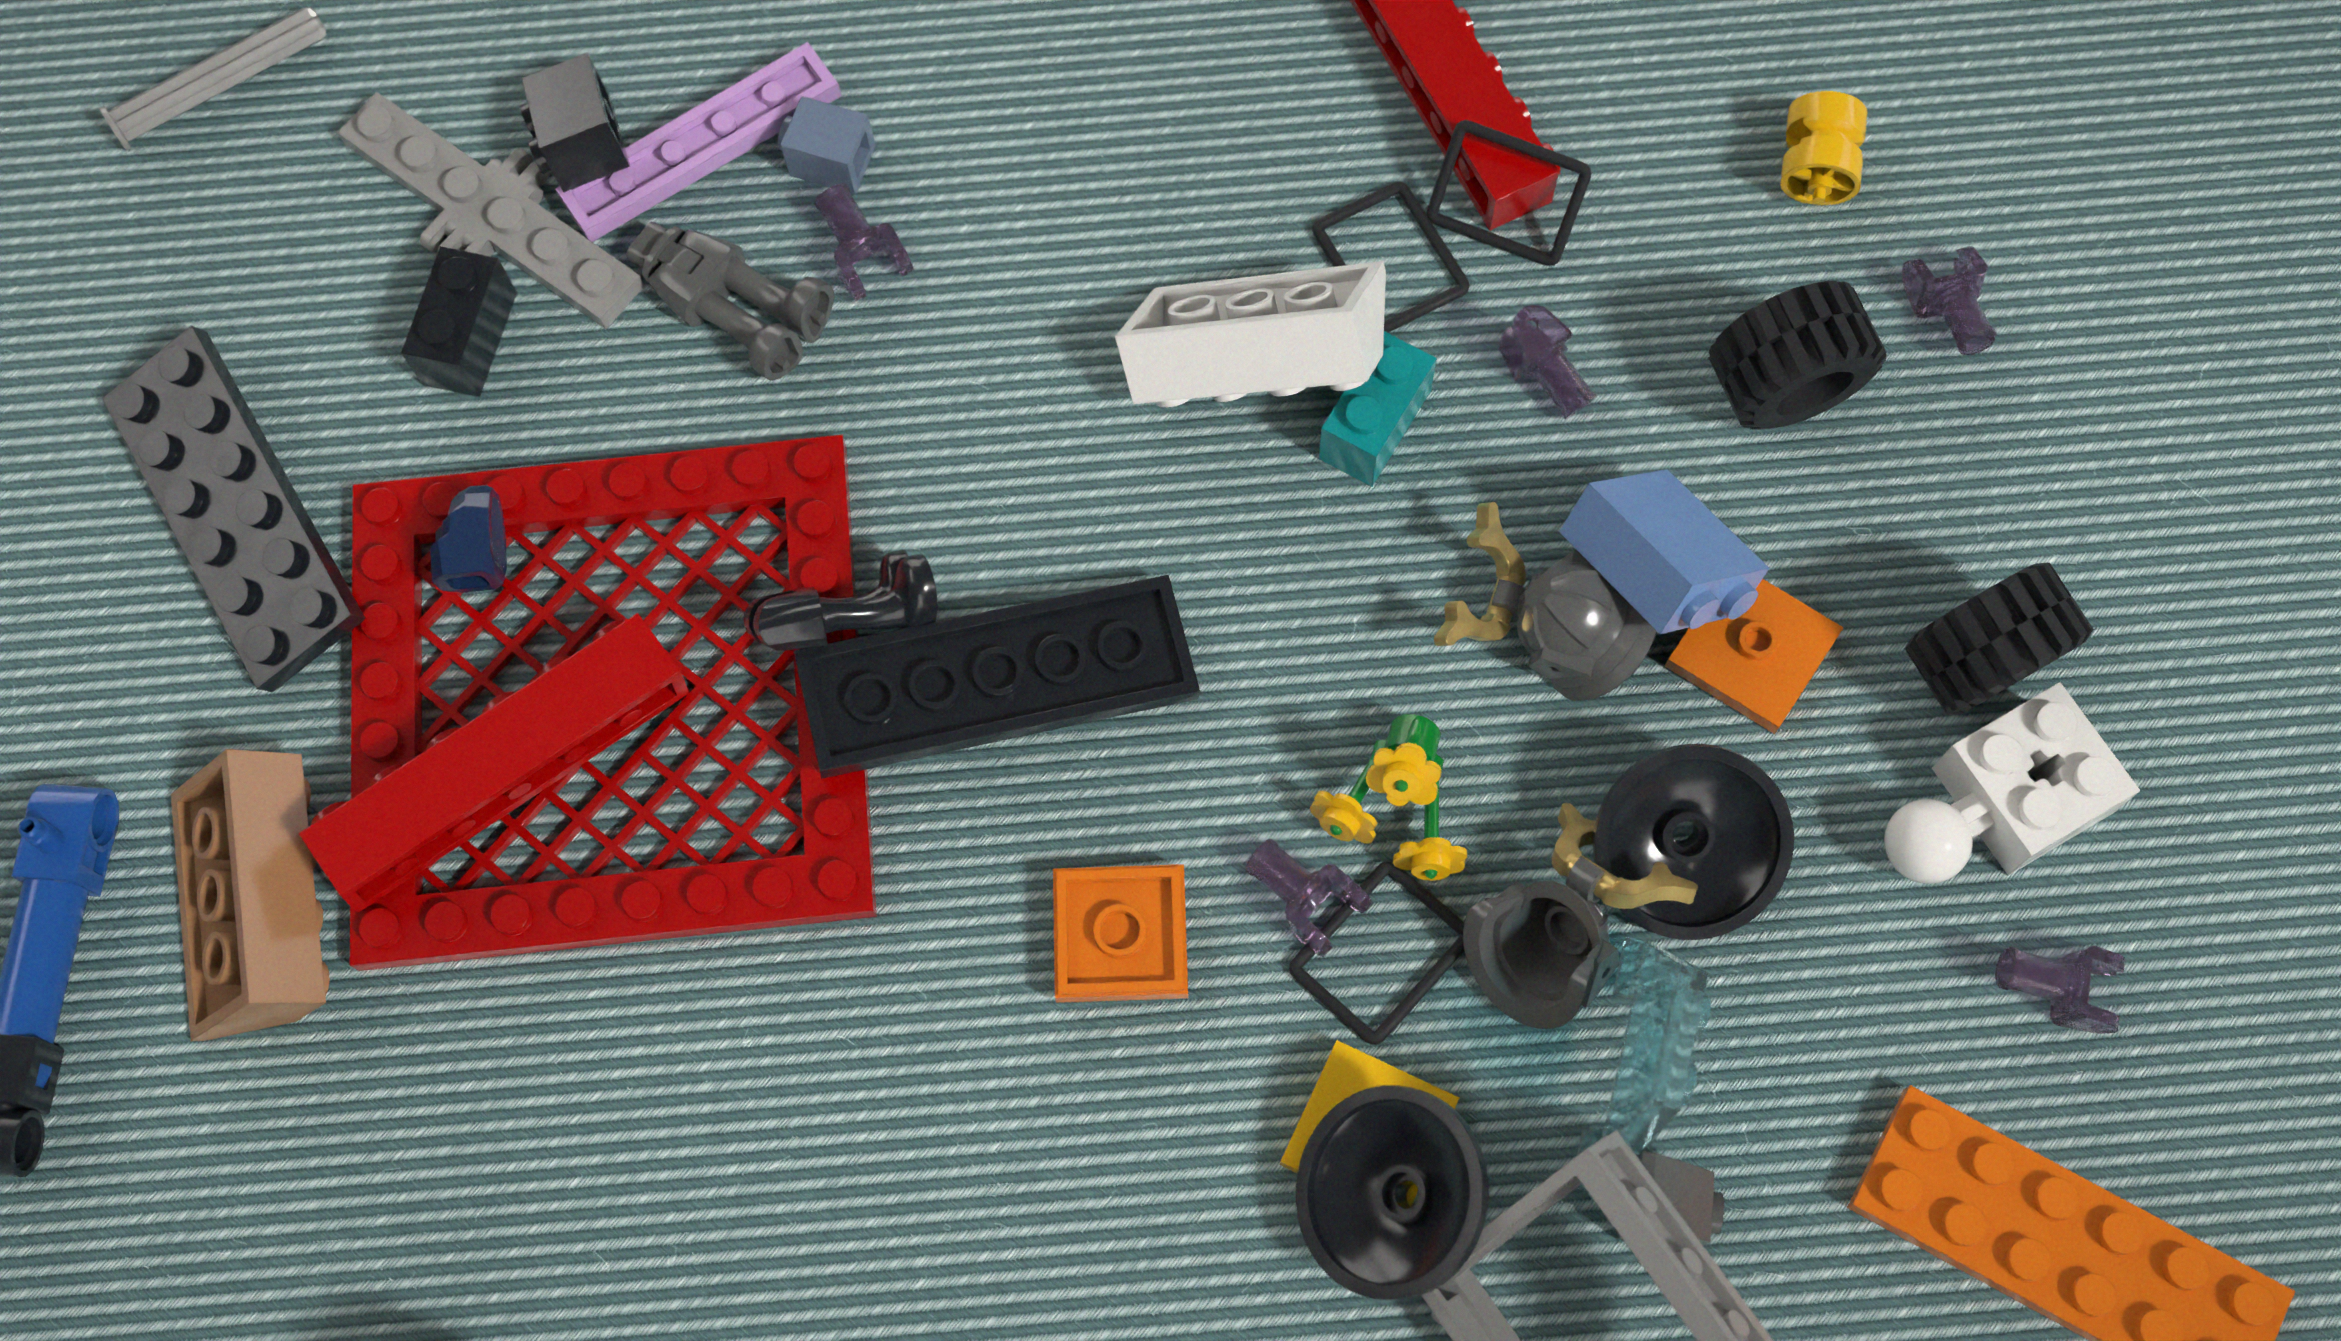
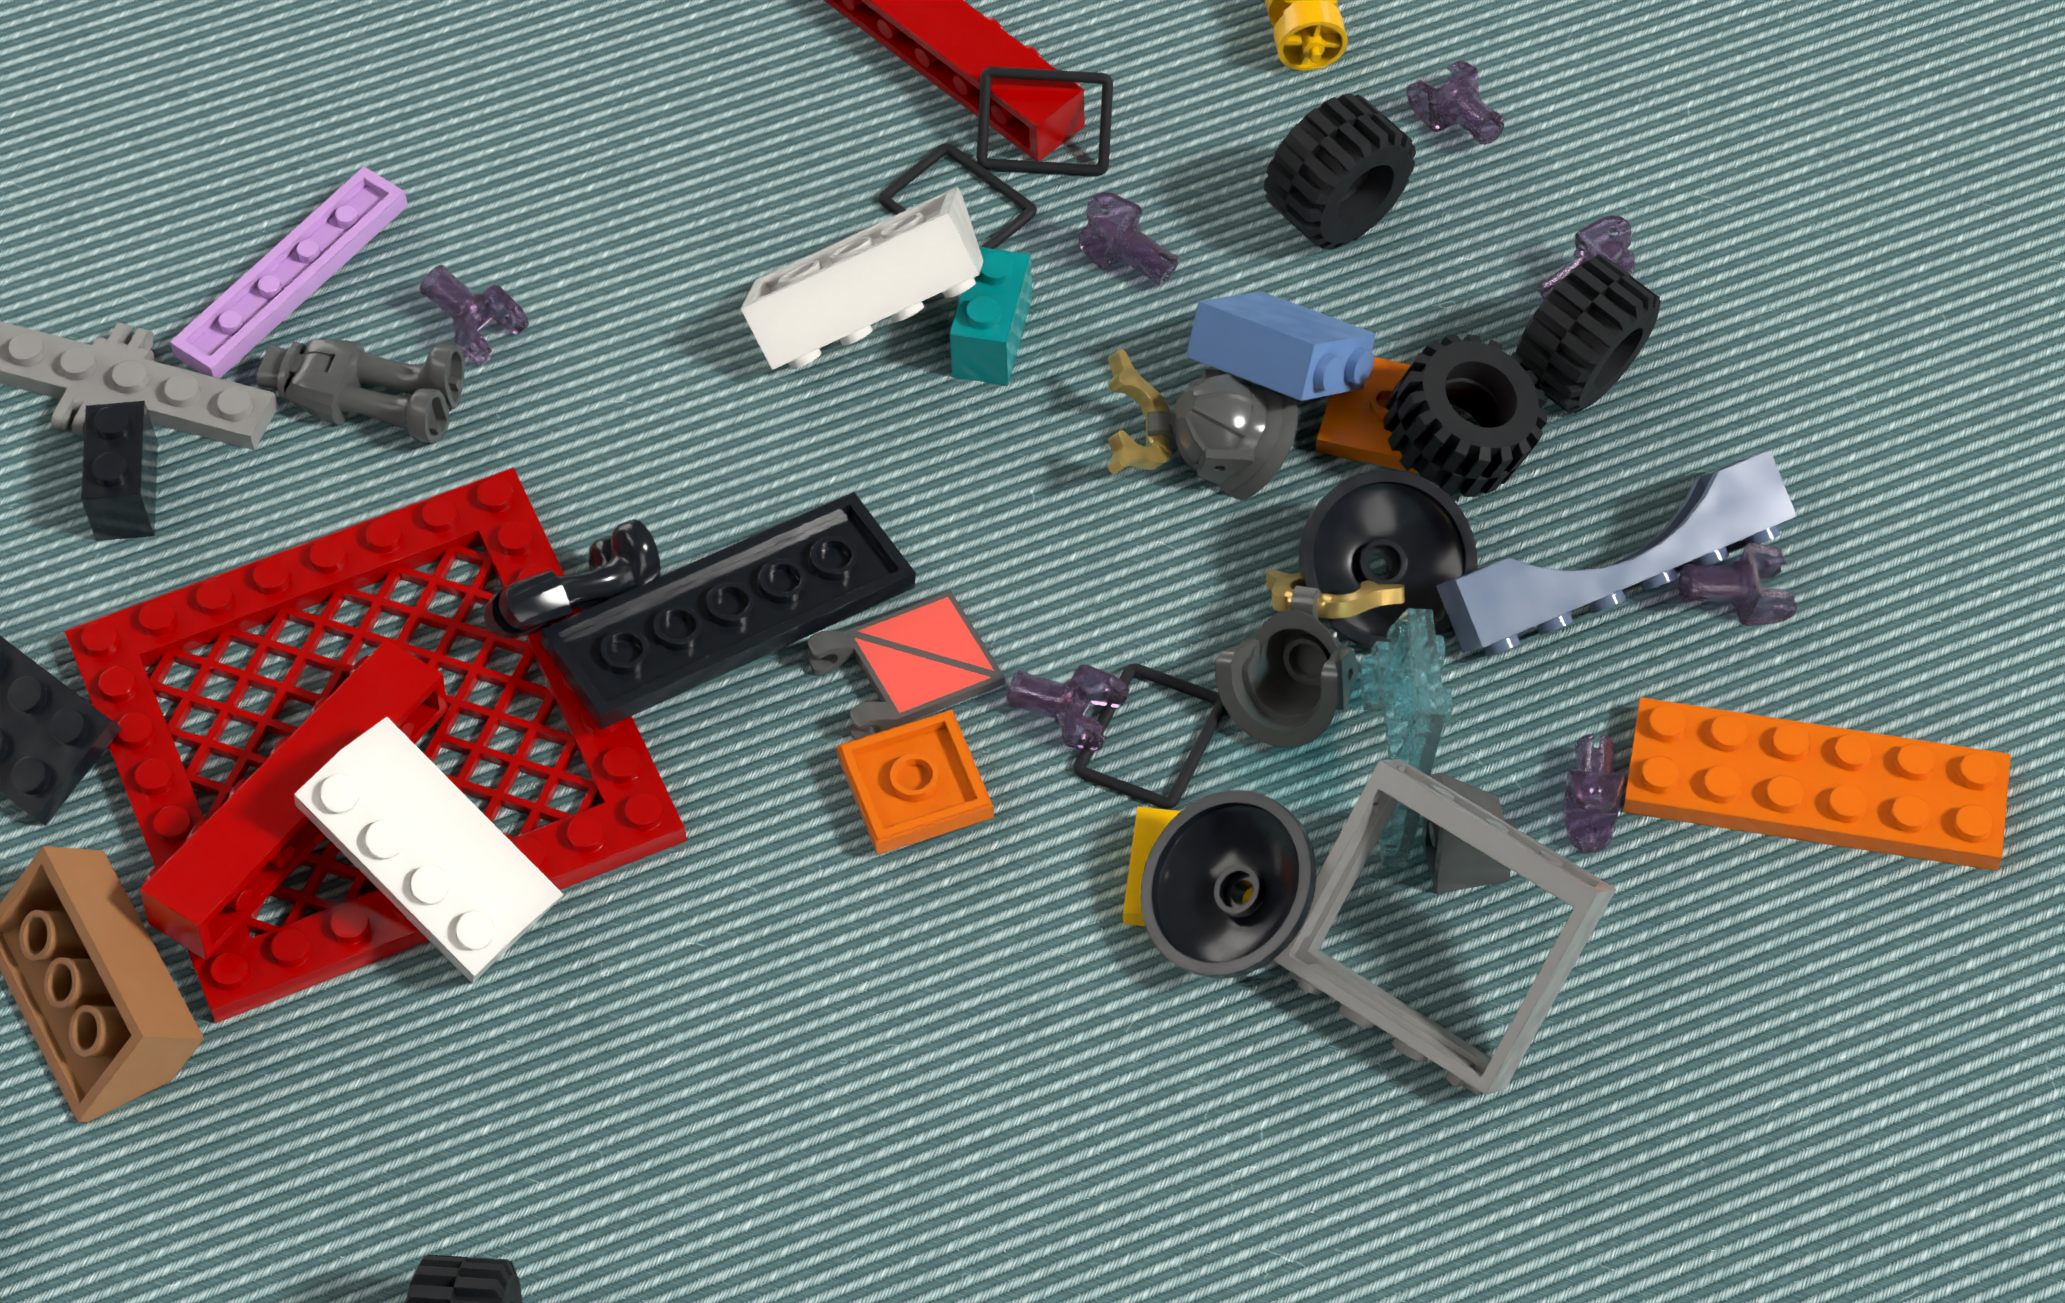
camera: 20 degrees left, 15 degrees down
dark blue rock [430,485,507,593] -> none
brick [520,52,630,192] -> none
sand blue brick [778,96,876,195] -> none
yellow plant [1310,714,1467,881] -> none
white brick [1884,682,2141,884] -> none
none -> white slope [294,717,563,984]
none -> flag [807,591,1005,740]
none -> black tyre [1384,334,1548,497]
none -> arch [1436,450,1797,657]
none -> clear purple piece [1538,215,1635,300]
none -> clear purple piece [1563,734,1624,852]

